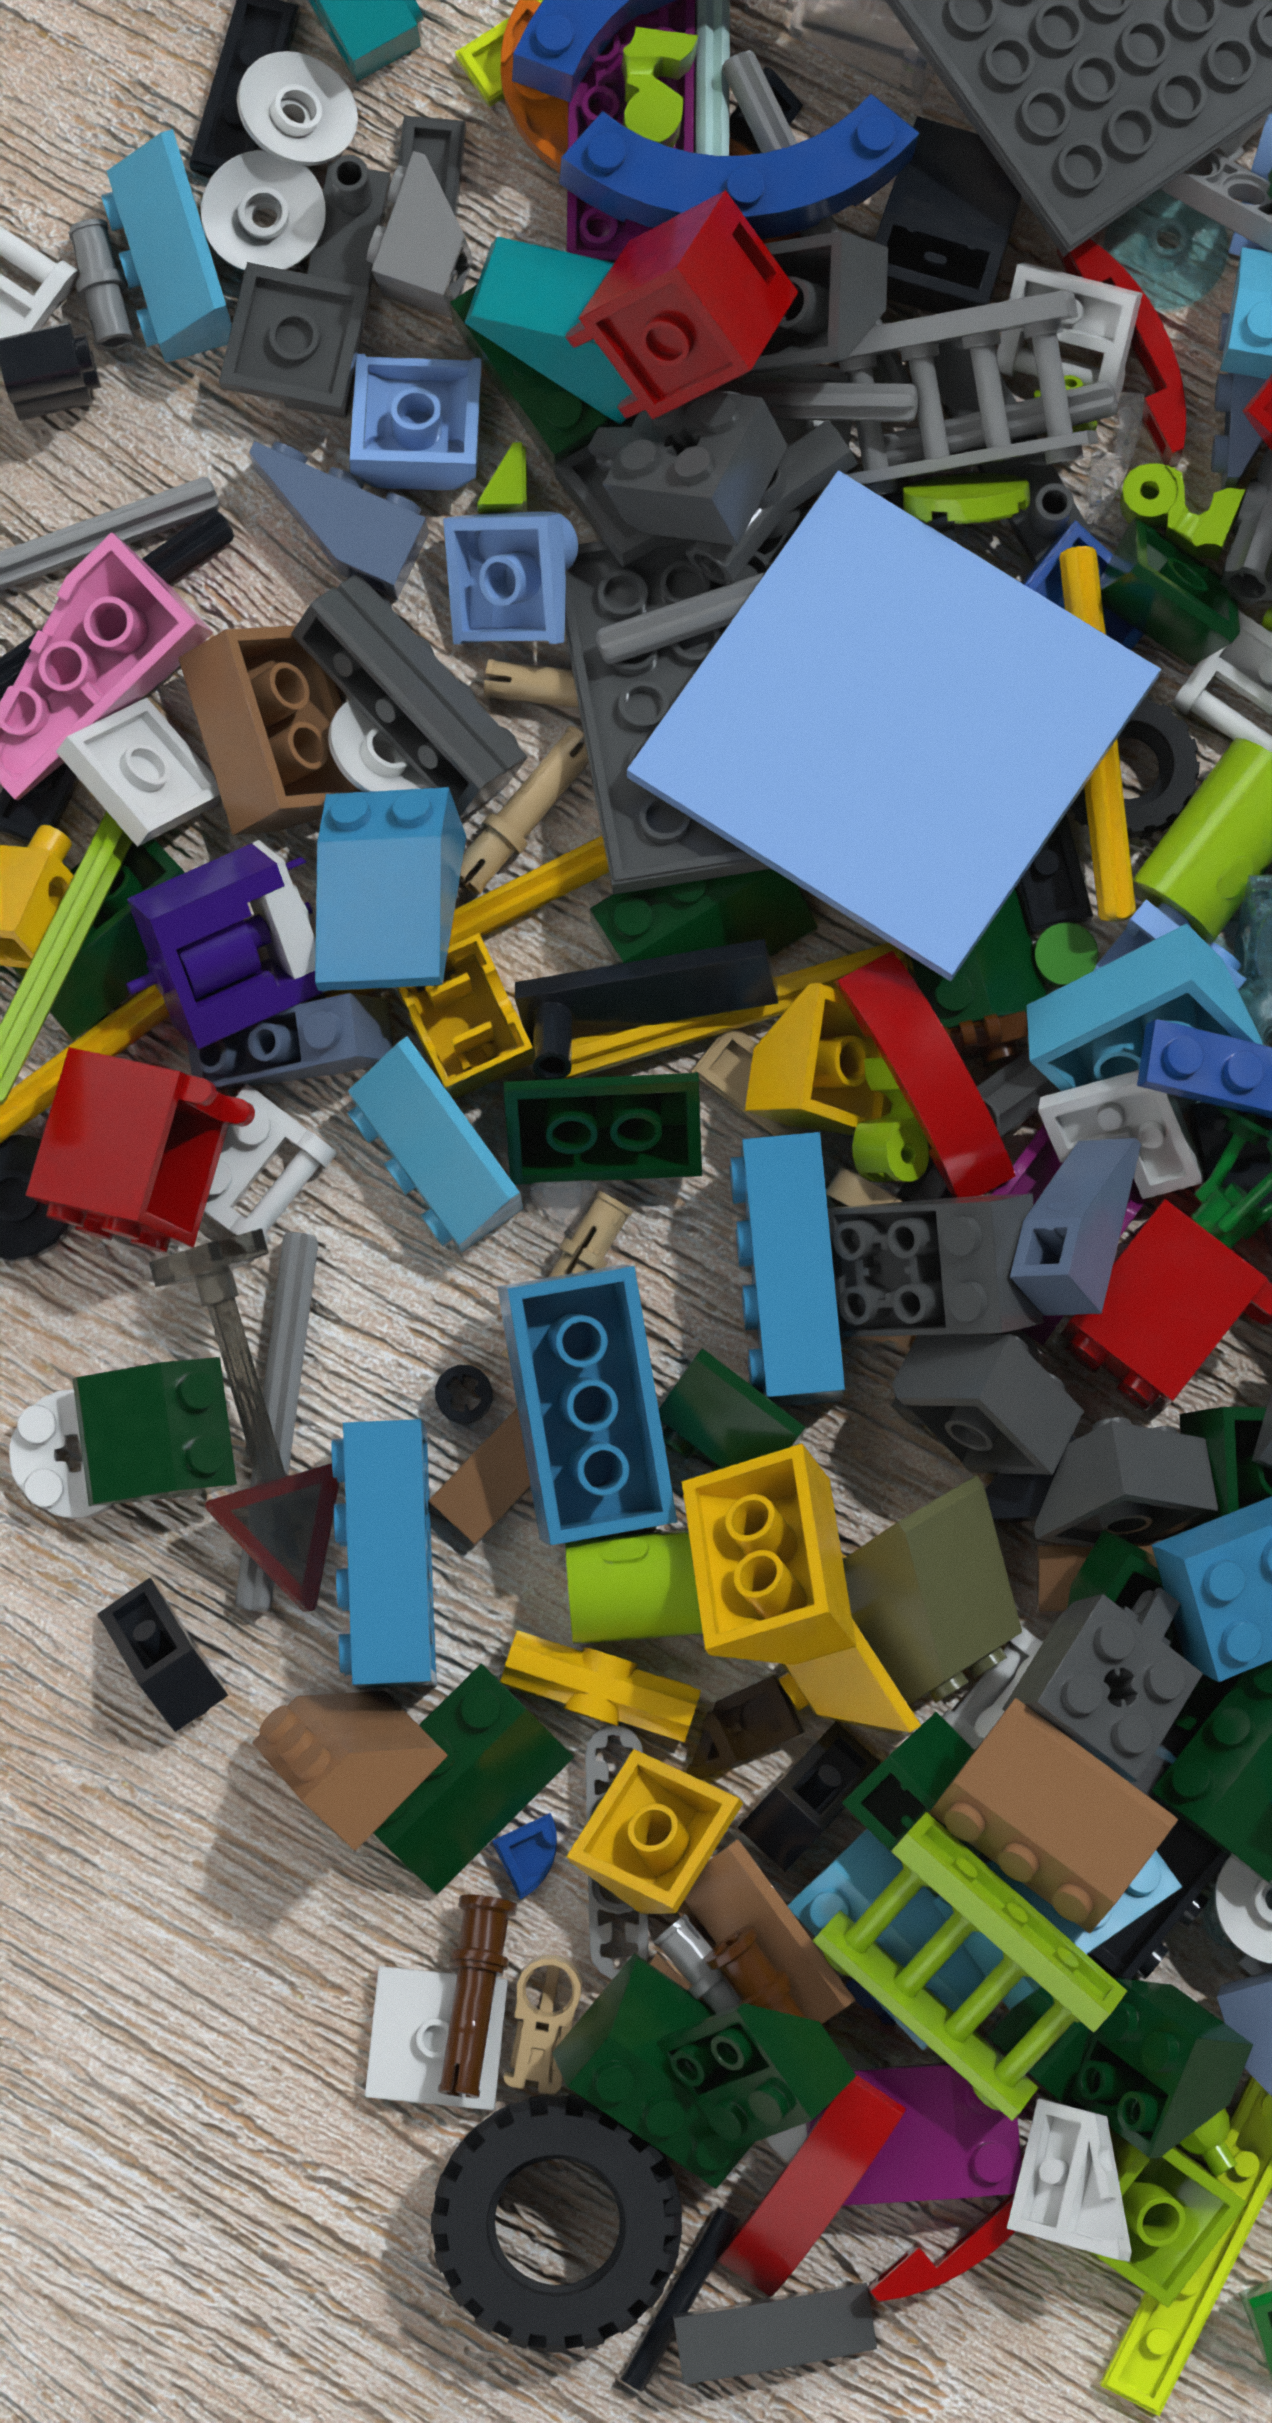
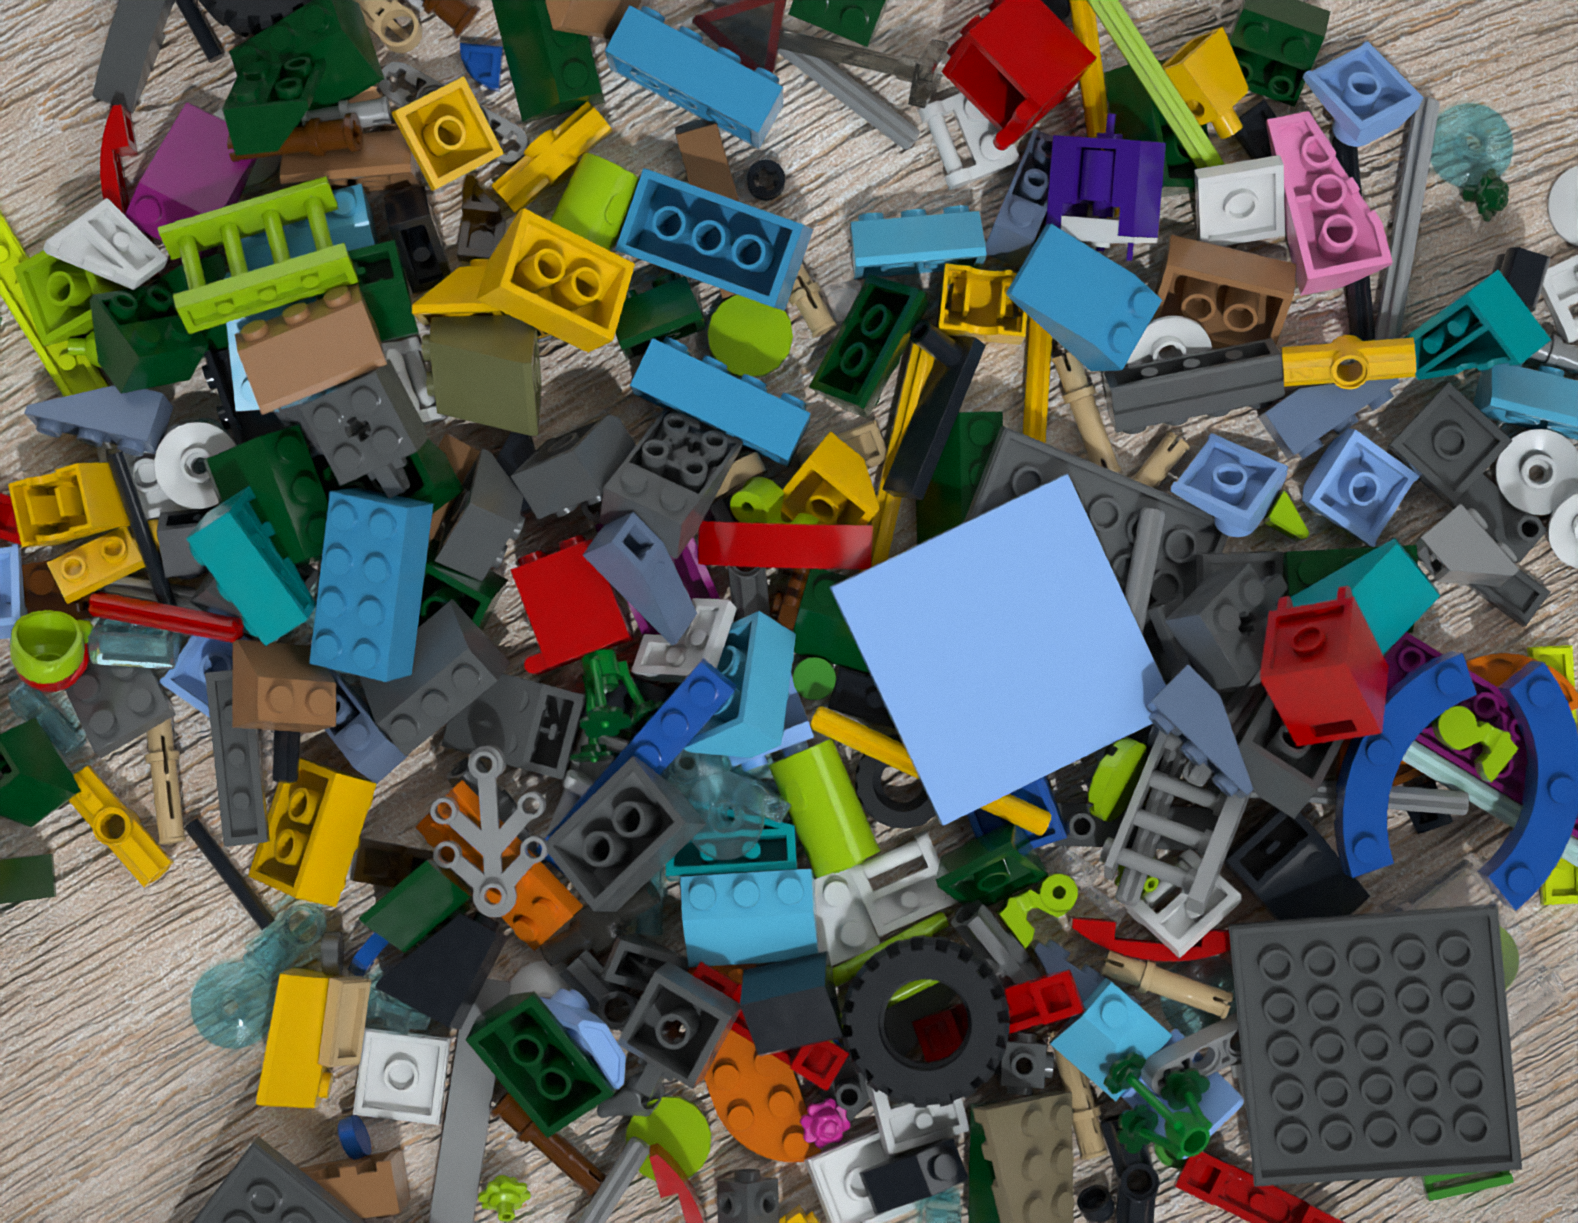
camera: 120 degrees right, 5 degrees up
red slope [717,2075,907,2297] -> none
none -> lime tile [708,294,793,378]
none -> tan pin [1100,950,1233,1019]
none -> sand blue slope [1146,665,1253,799]
none -> yellow piece [1281,335,1416,390]
none -> teal wedge [1404,269,1551,380]

